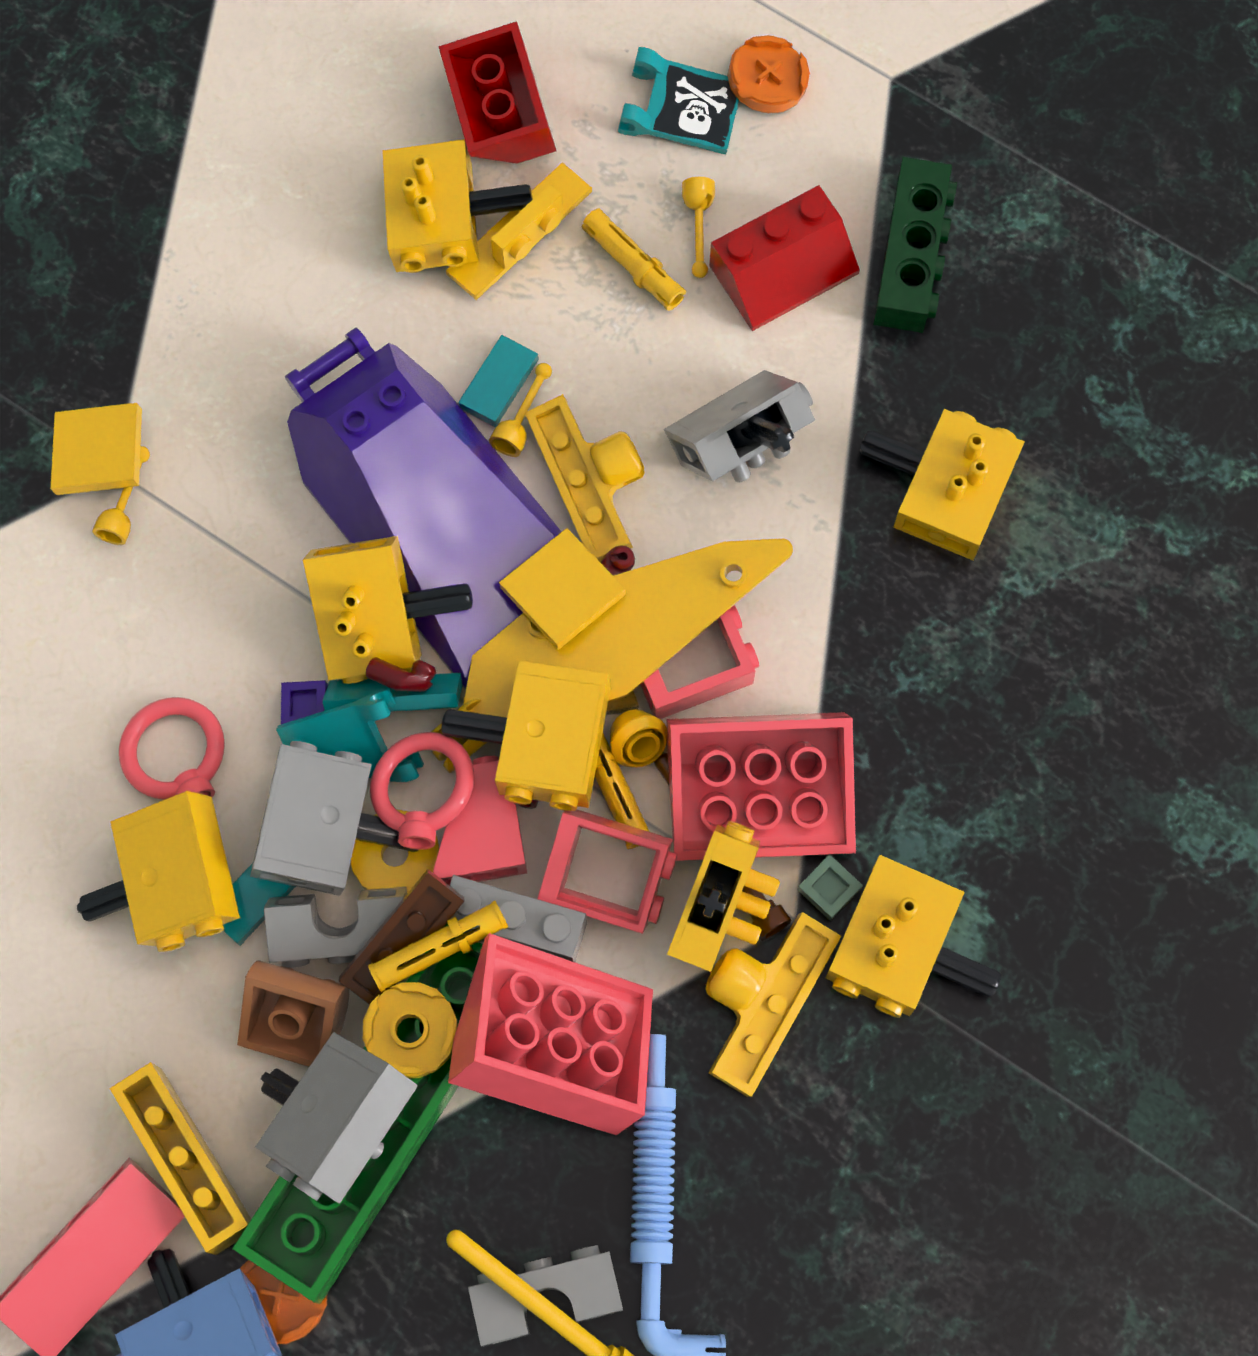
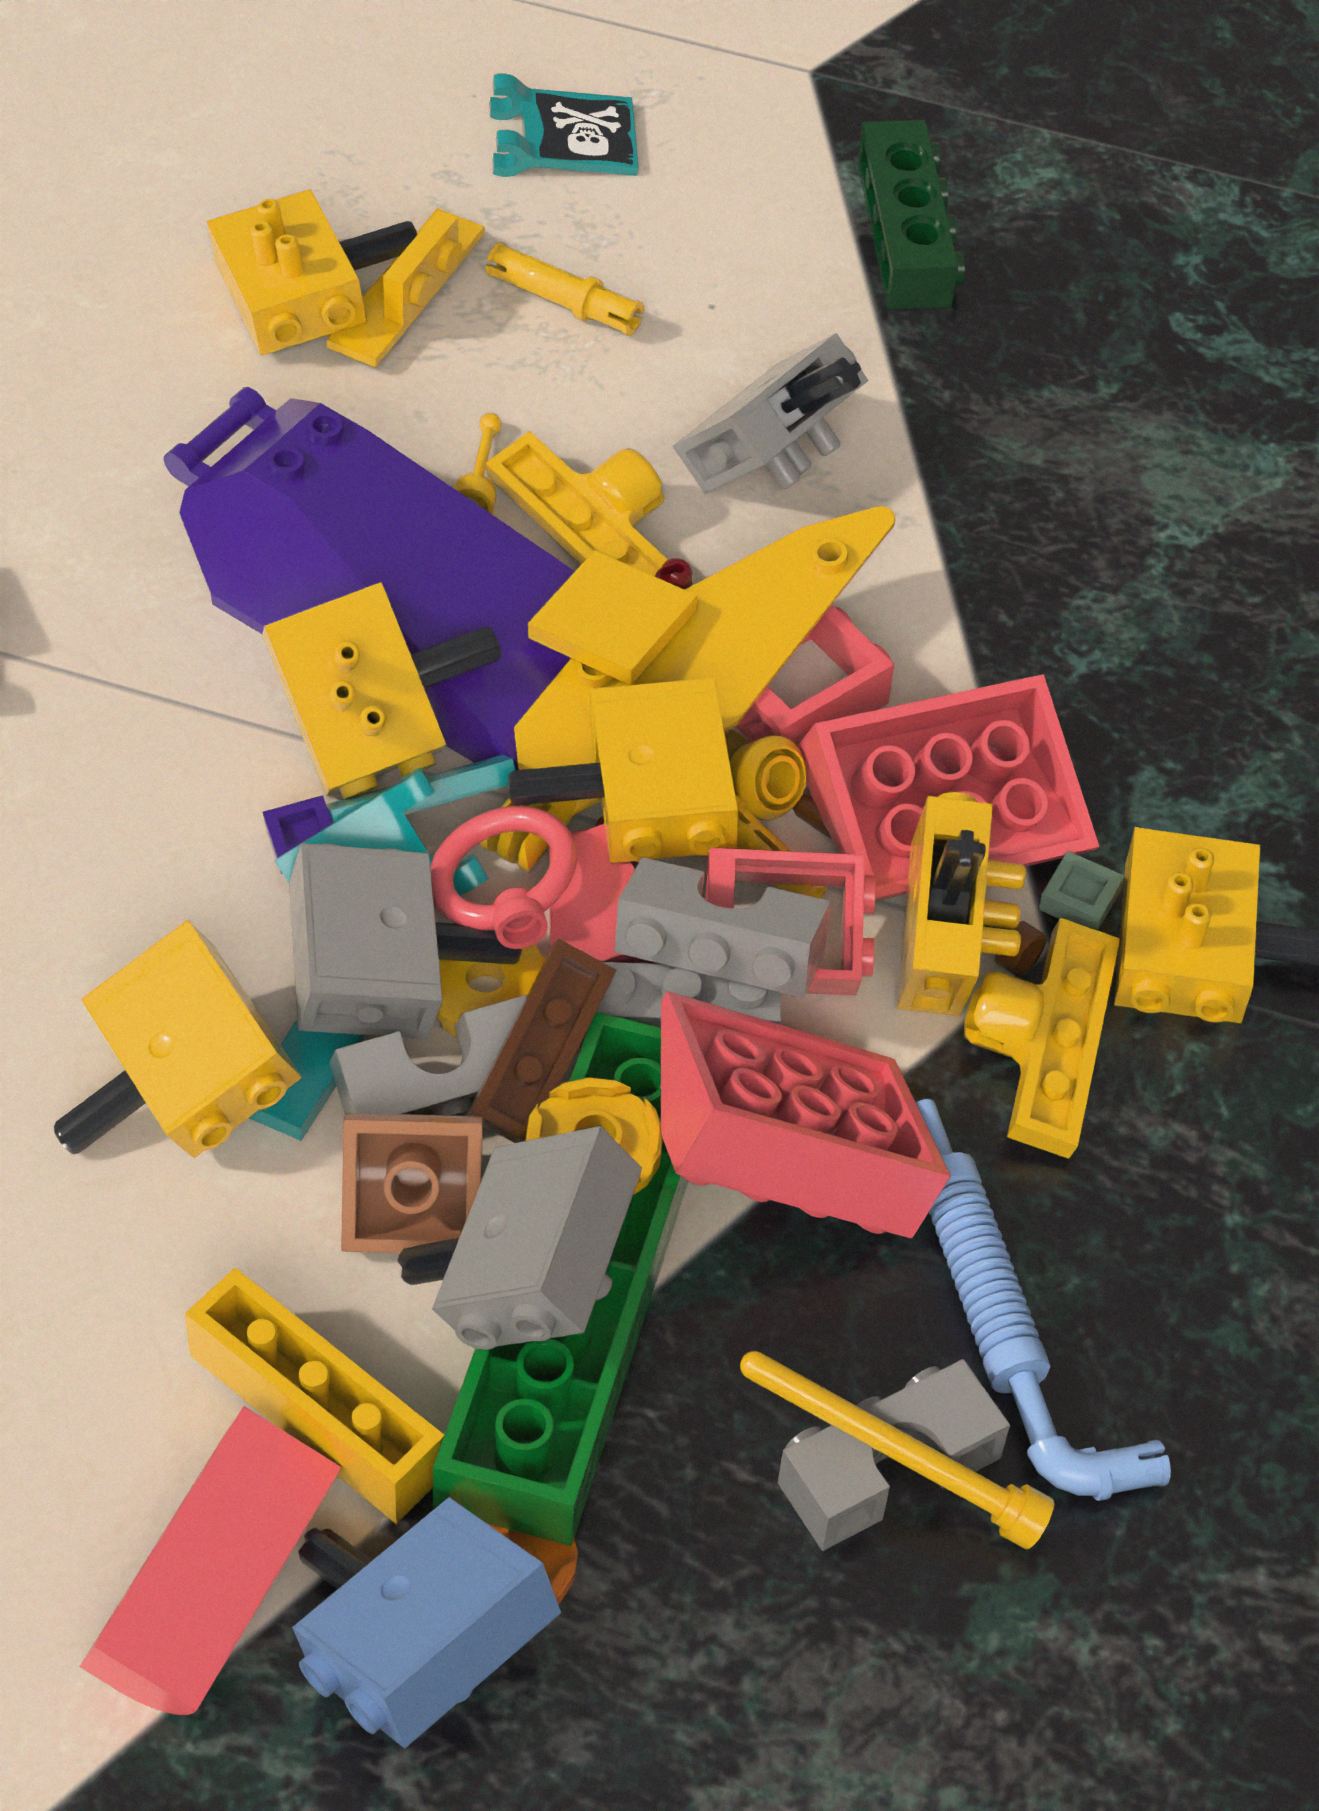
camera: 20 degrees left, 20 degrees down
coral piece [119,697,225,800] -> none
dark red arm [366,657,436,692] -> none
yellow pin [368,901,509,992] -> none
red slope [438,21,557,164] -> none
teal tile [458,335,539,427] -> none
yellow hinge [682,177,715,278] -> none
red slope [709,185,860,331] -> none
orange tile [727,35,810,114] -> none
yellow piece [859,409,1025,561] -> none
none -> light grey arch [614,857,831,998]

